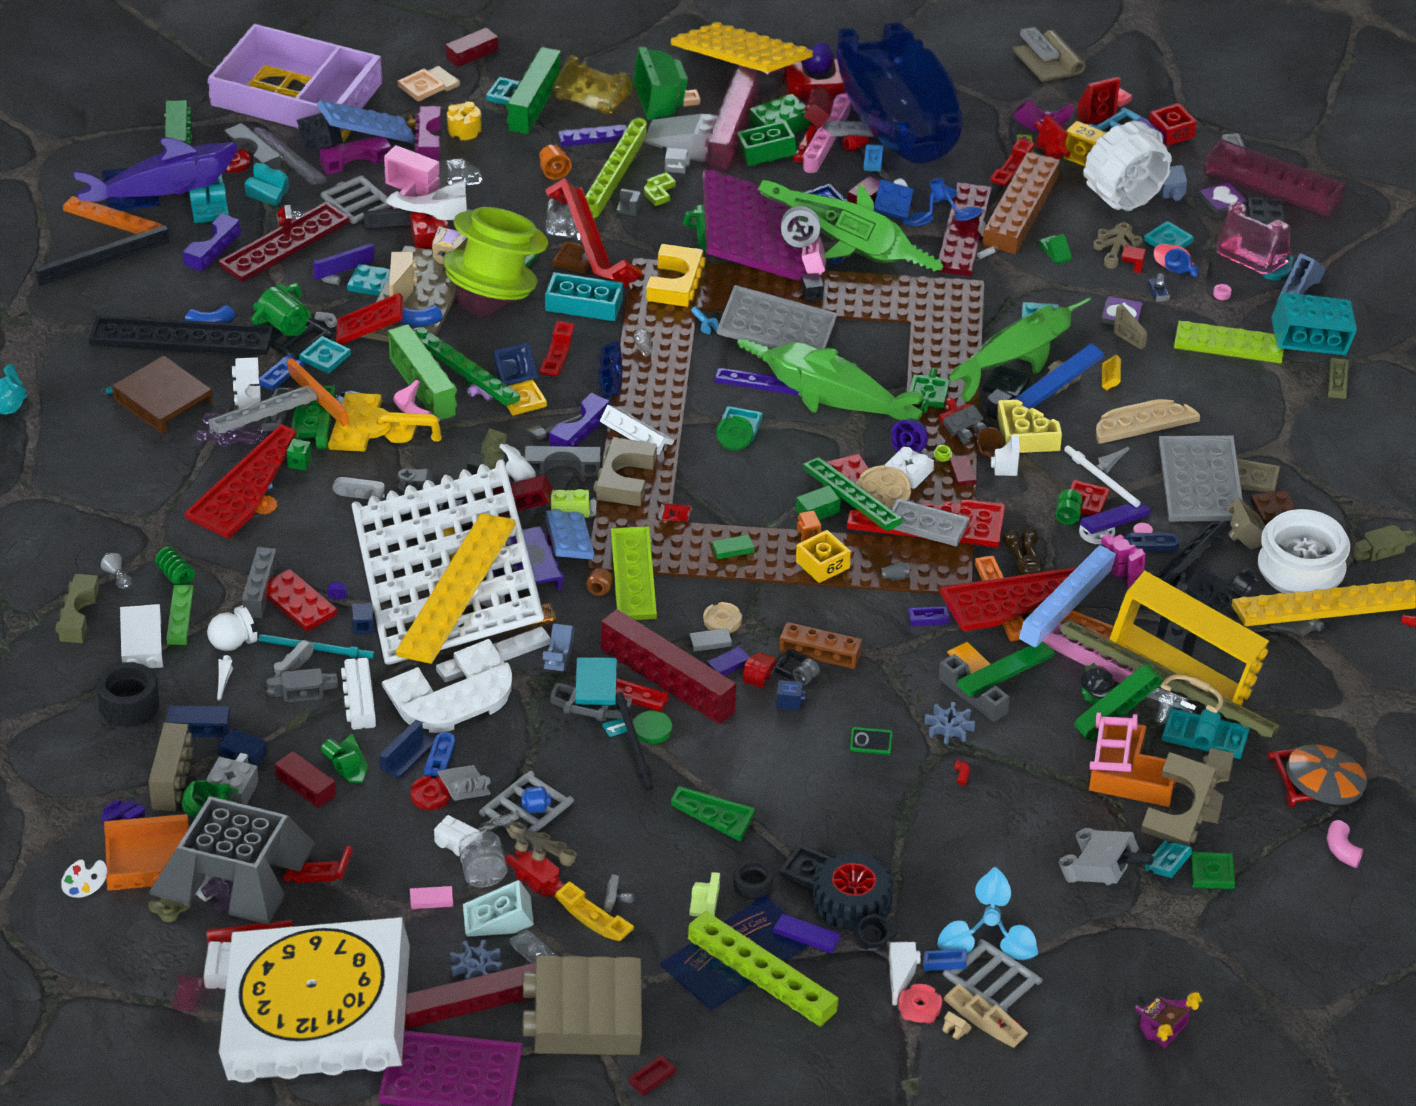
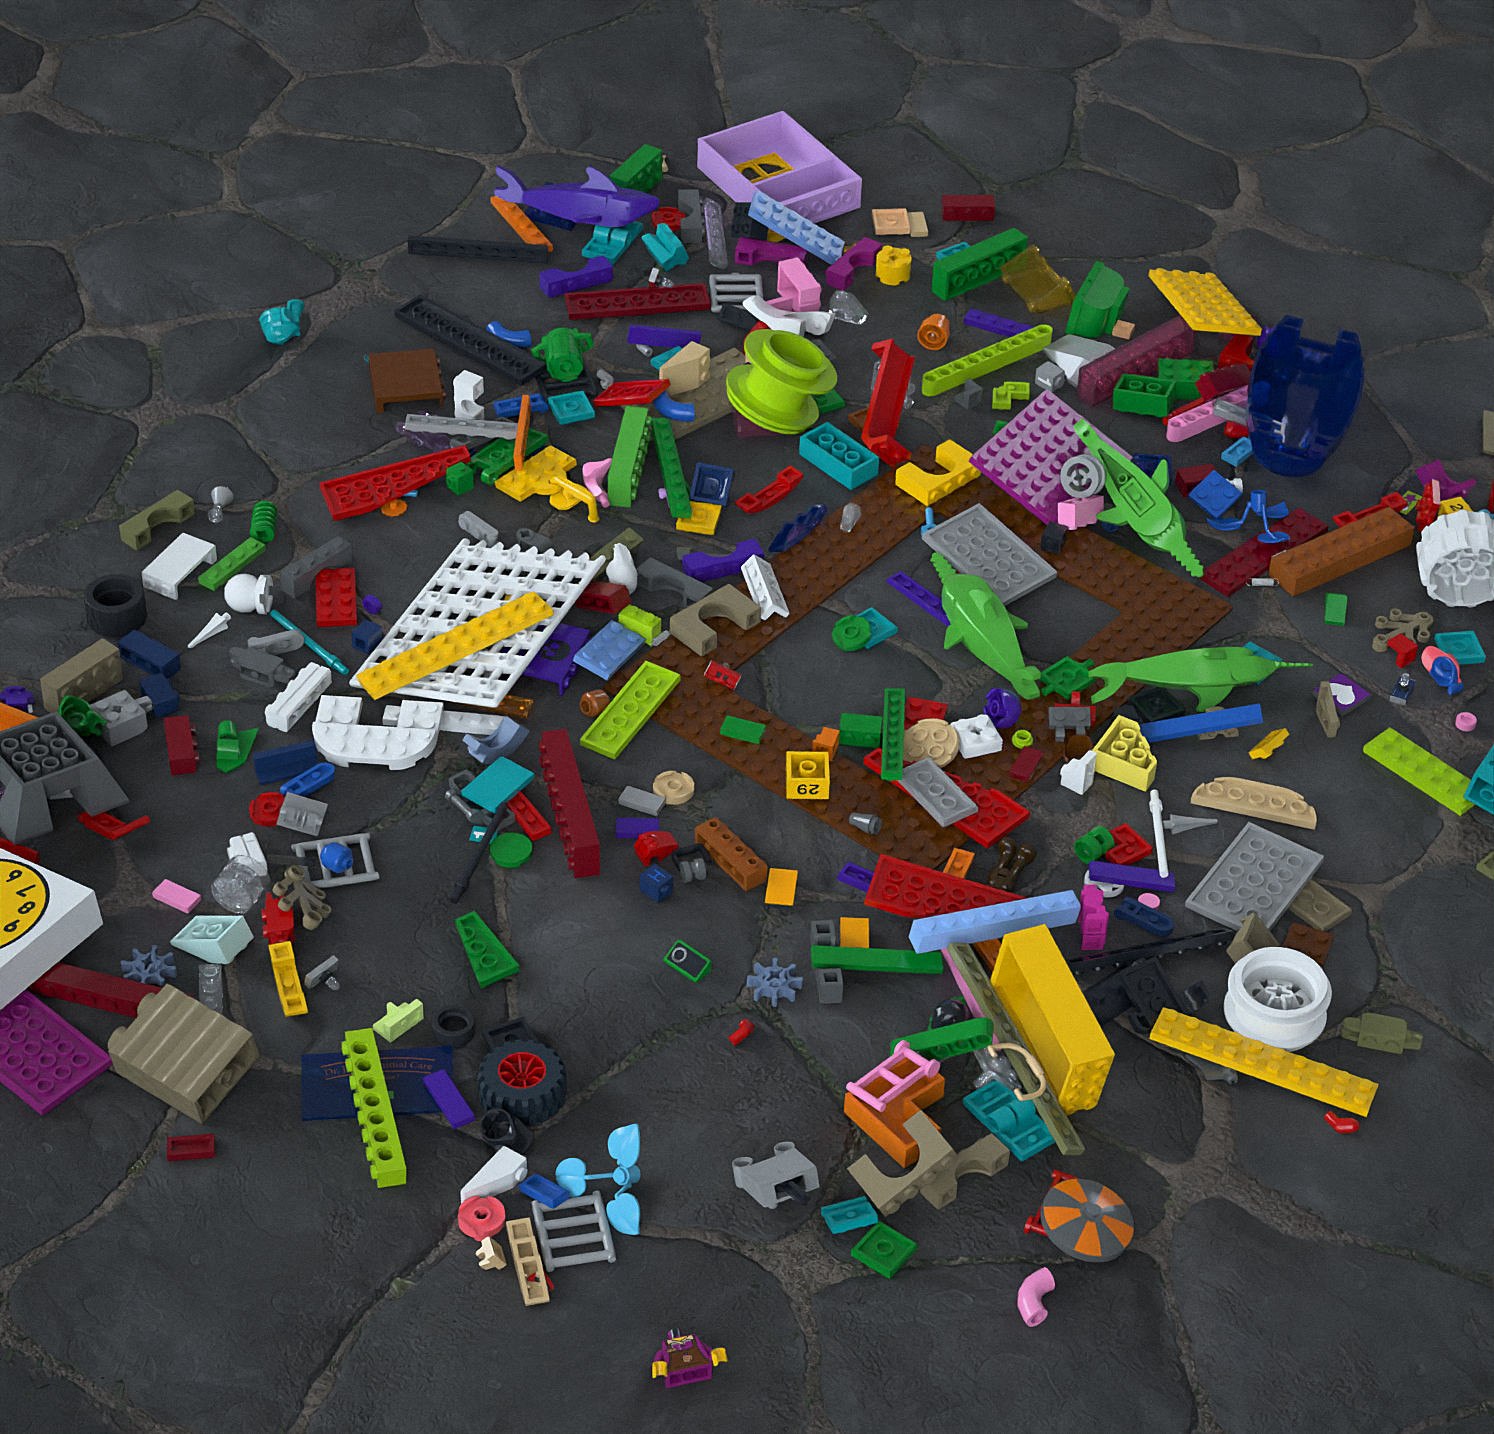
camera: 35 degrees right, 0 degrees up
none -> light orange piece [765,868,798,909]

